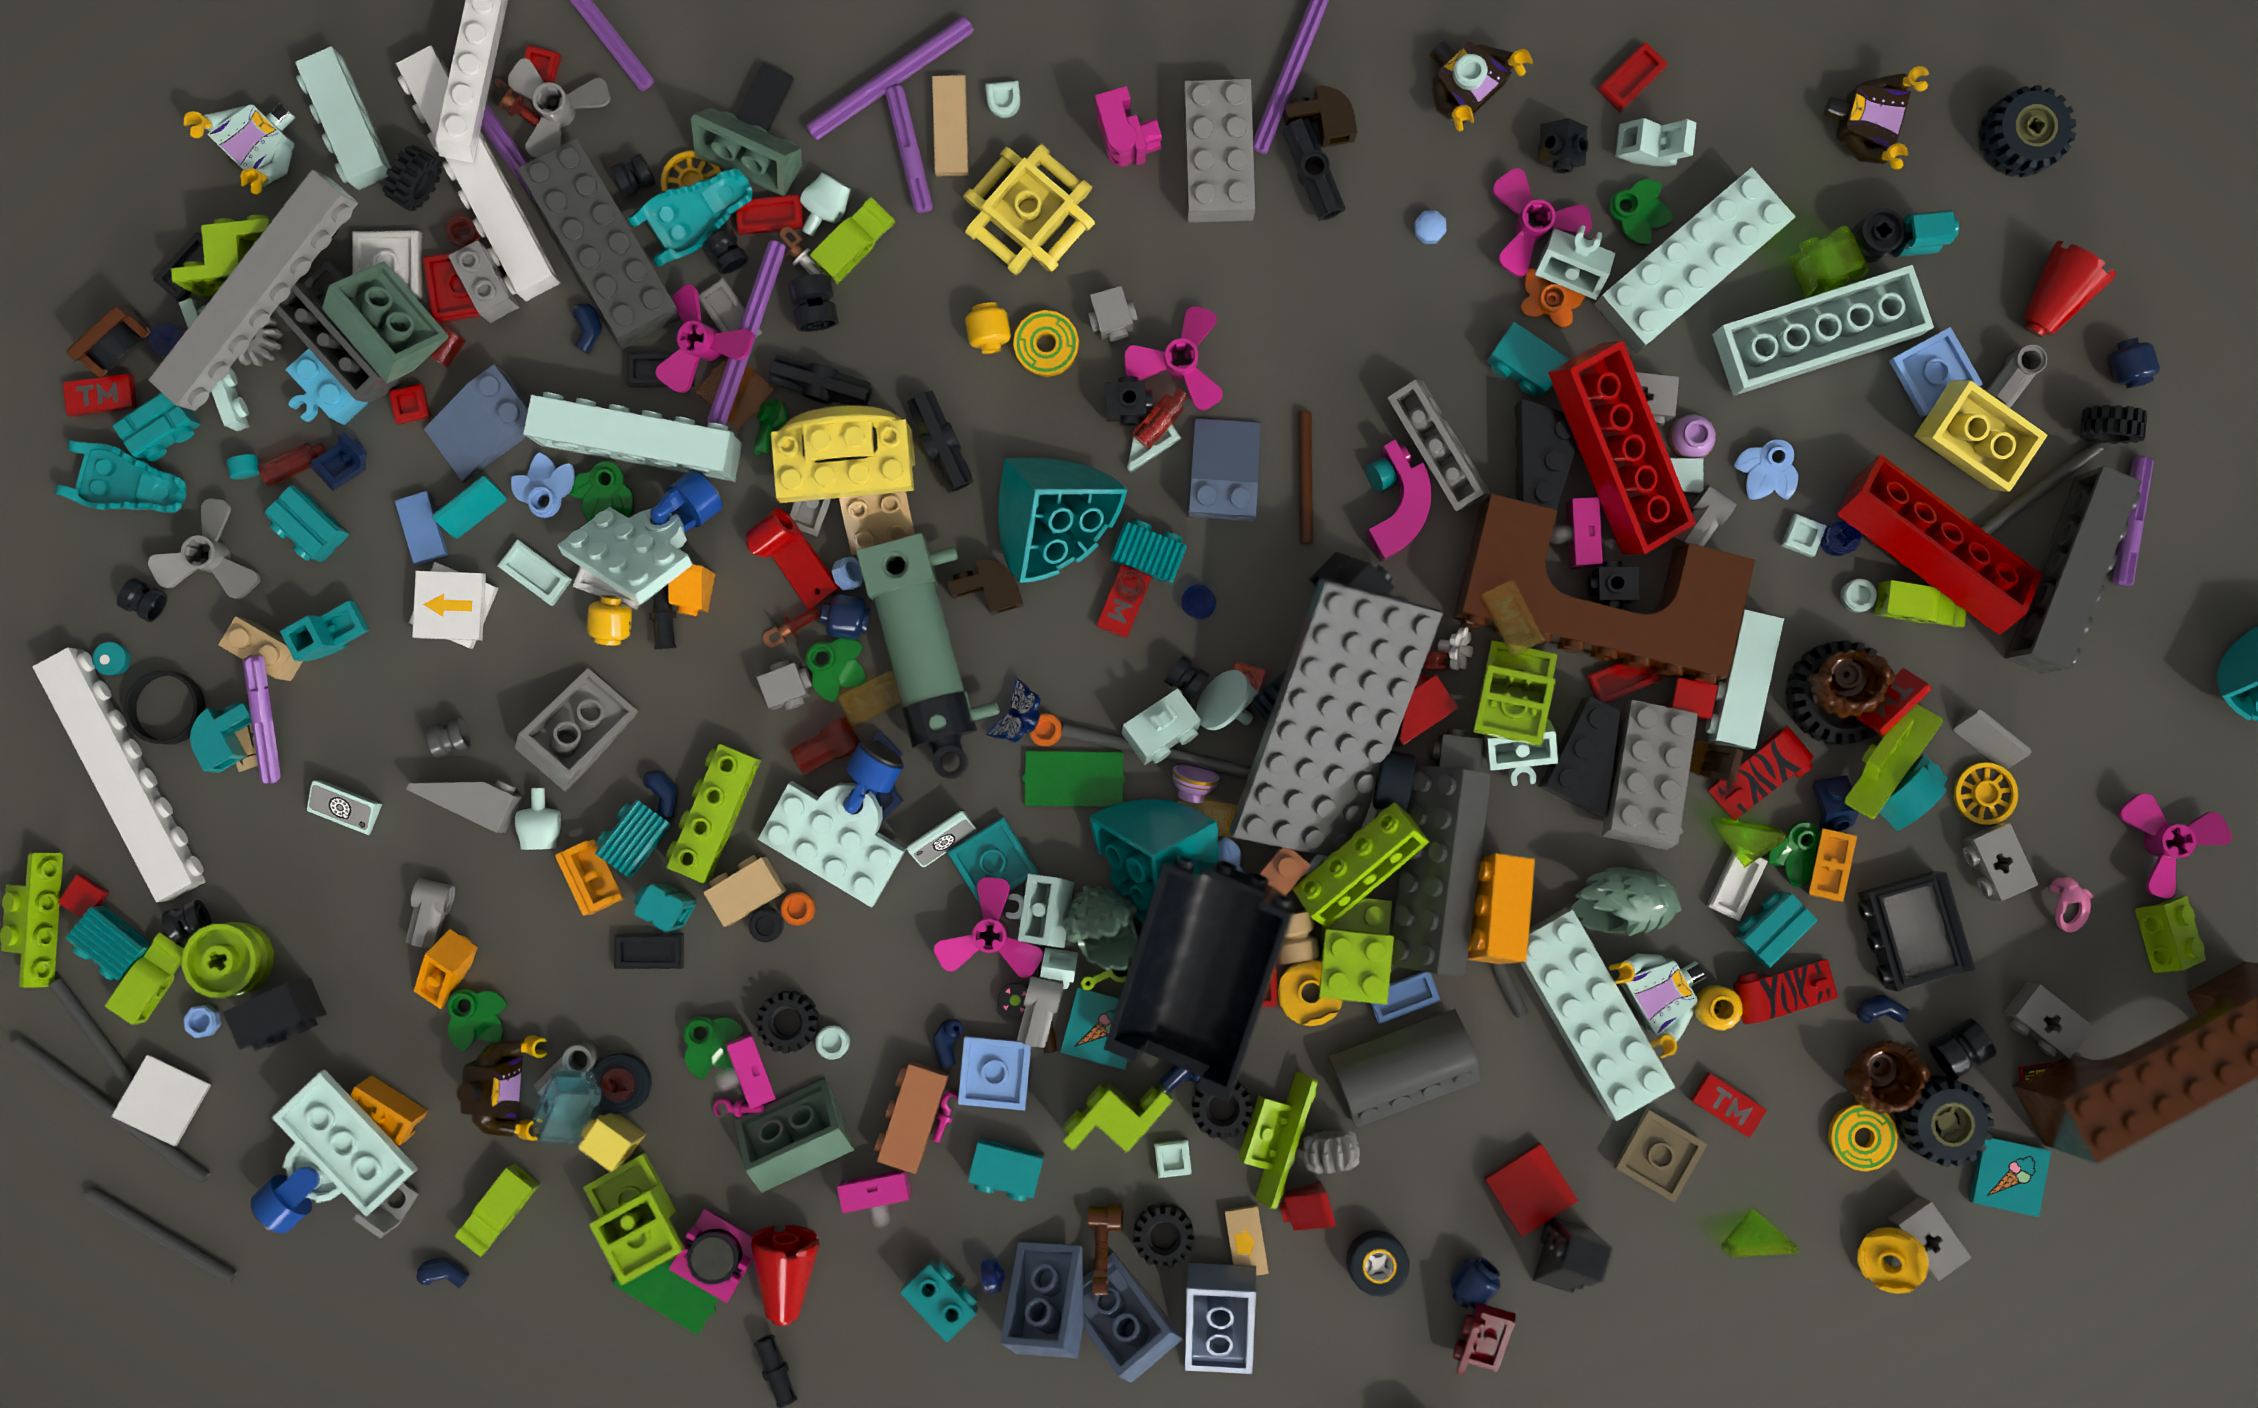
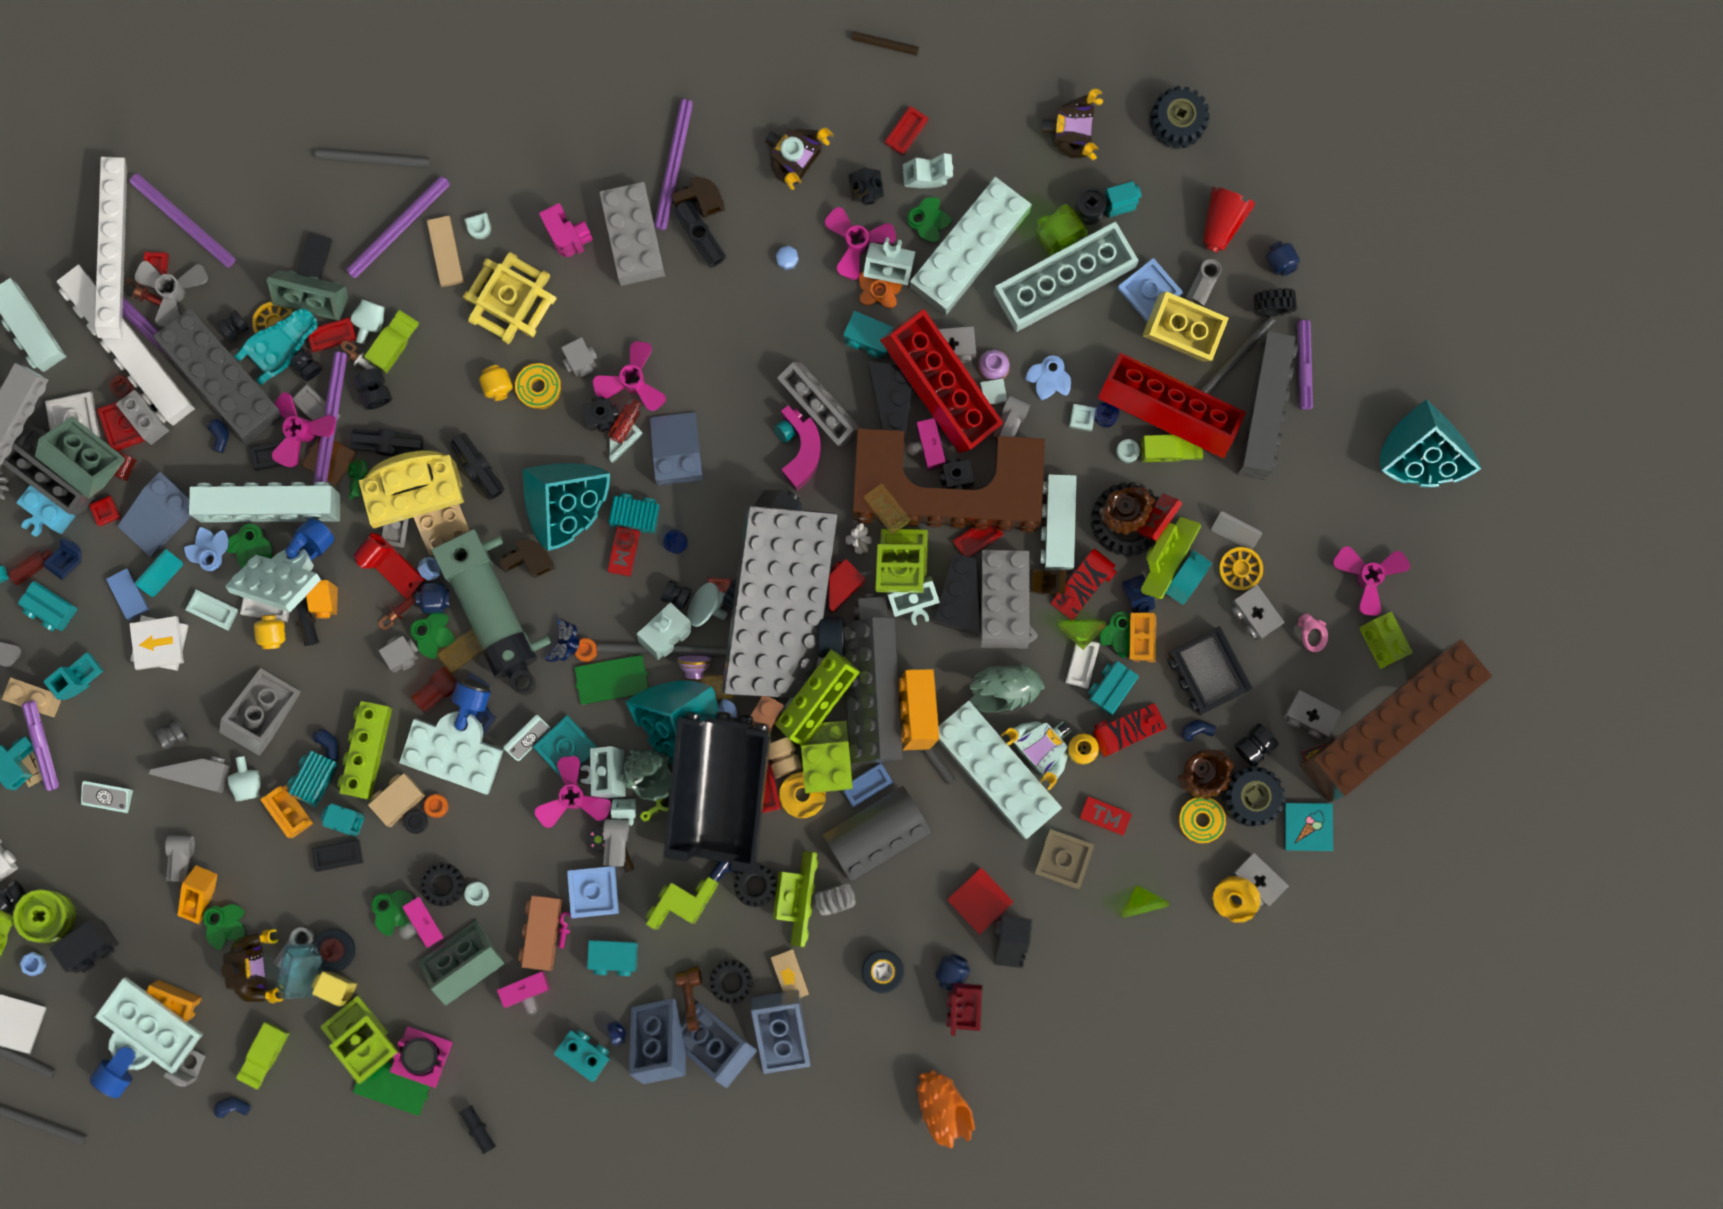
camera: 10 degrees left, 5 degrees down
black tyre [382,145,442,211] -> none
dark pink hand [713,1098,764,1117] -> none
red cone [751,1225,819,1326] -> none
medium lavender axle [885,85,933,213] -> none
dark blue arm [932,1018,963,1068] -> none
teal tile [1060,987,1128,1070] -> none
light aqua tile [1154,1139,1192,1178] -> none
red slope [1279,1181,1336,1231] -> none
reddish brown bar [1298,411,1313,544] -> none
clear red bush [1422,652,1448,671] -> none
red panel [1665,678,1718,720] -> none

